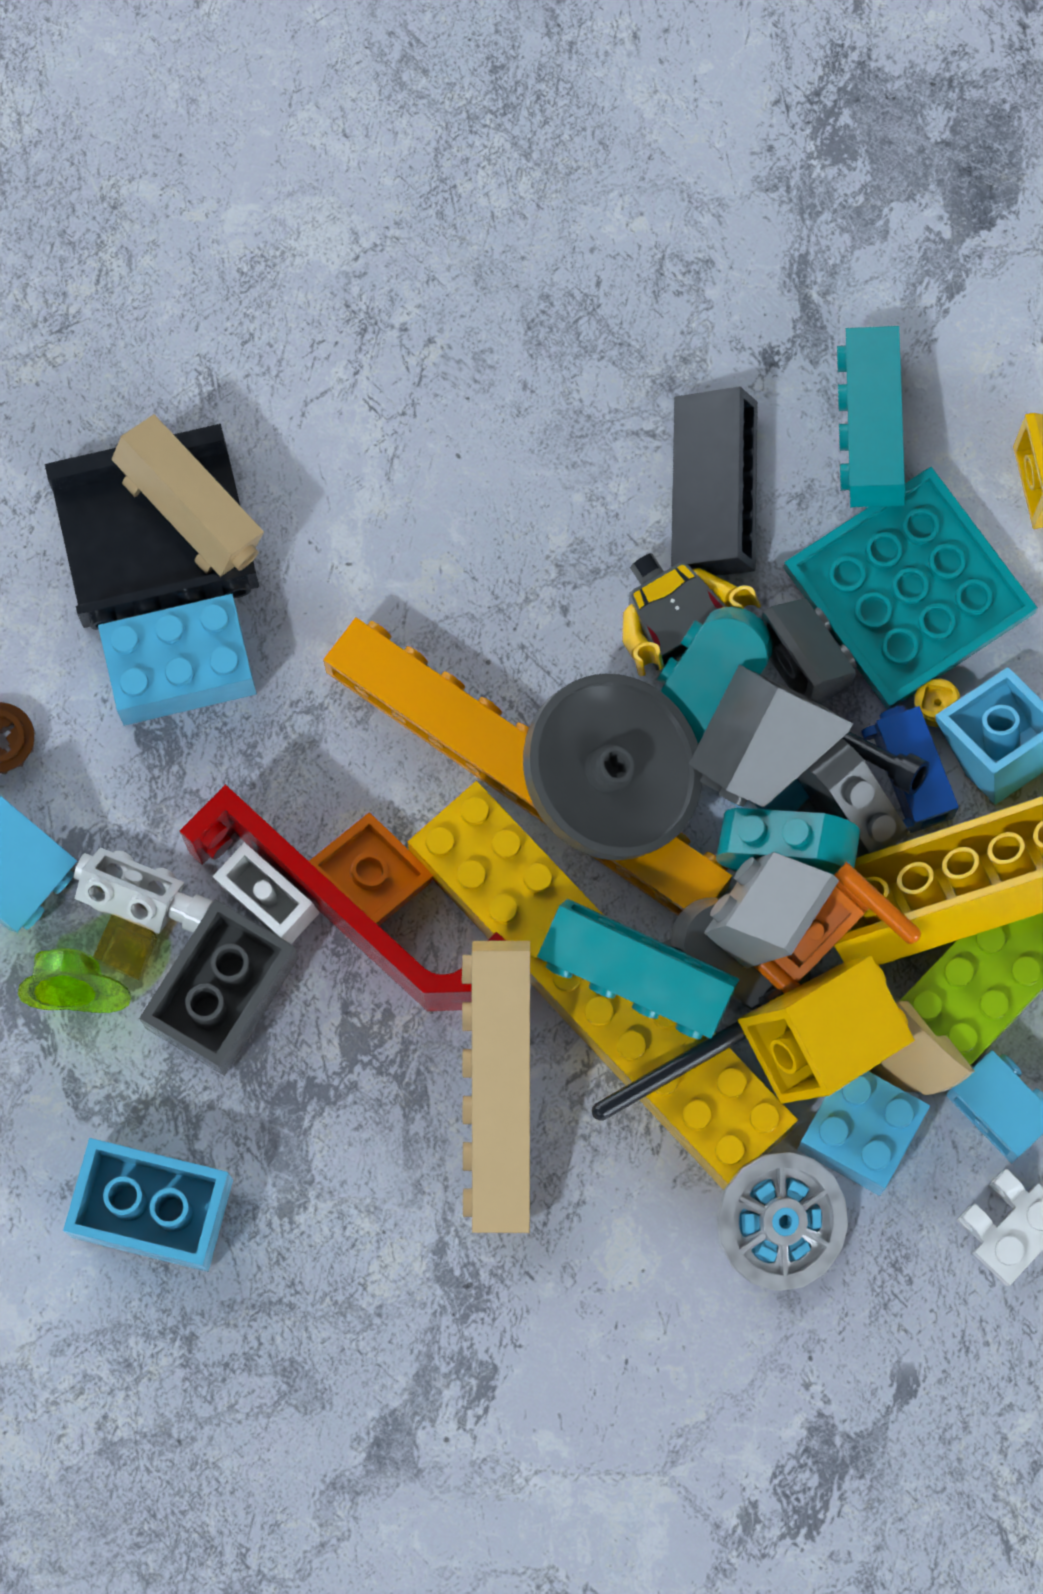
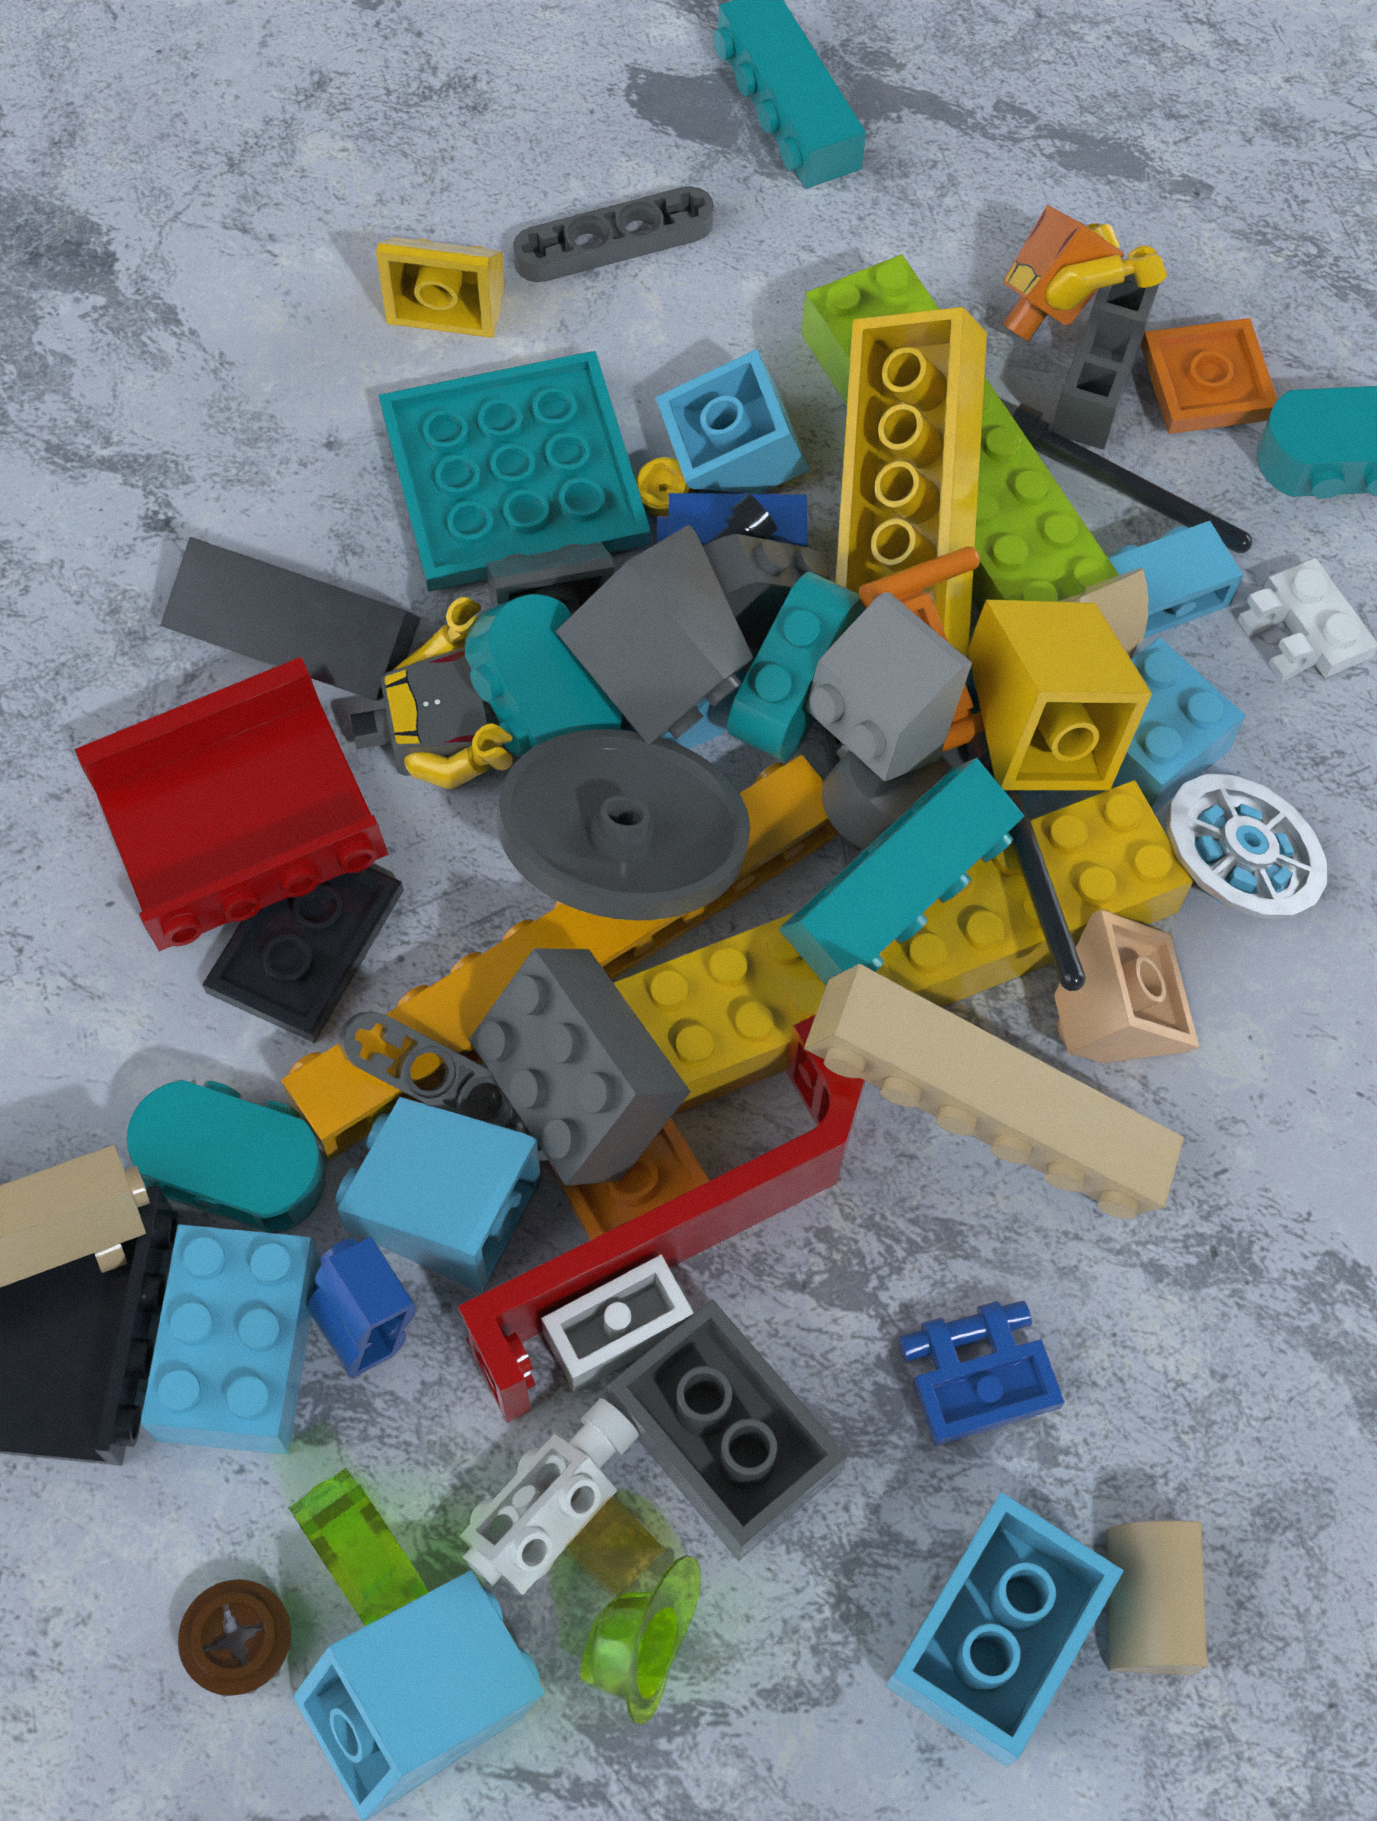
camera: 75 degrees left, 10 degrees down
teal brick [837,326,905,508] -> none
none -> red panel [75,657,389,952]
none -> teal brick [126,1080,326,1234]
none -> black tile [202,867,404,1043]
none -> clear neon green brick [288,1468,429,1626]
none -> blue brick [308,1237,416,1378]
none -> medium azure slope [335,1097,541,1294]
none -> dark grey beam [339,1011,548,1161]
none -> dark grey brick [469,948,691,1186]
none -> blue plate [898,1300,1065,1446]
none -> light nougat slope [1054,910,1199,1063]
none -> tan brick [1106,1521,1207,1676]

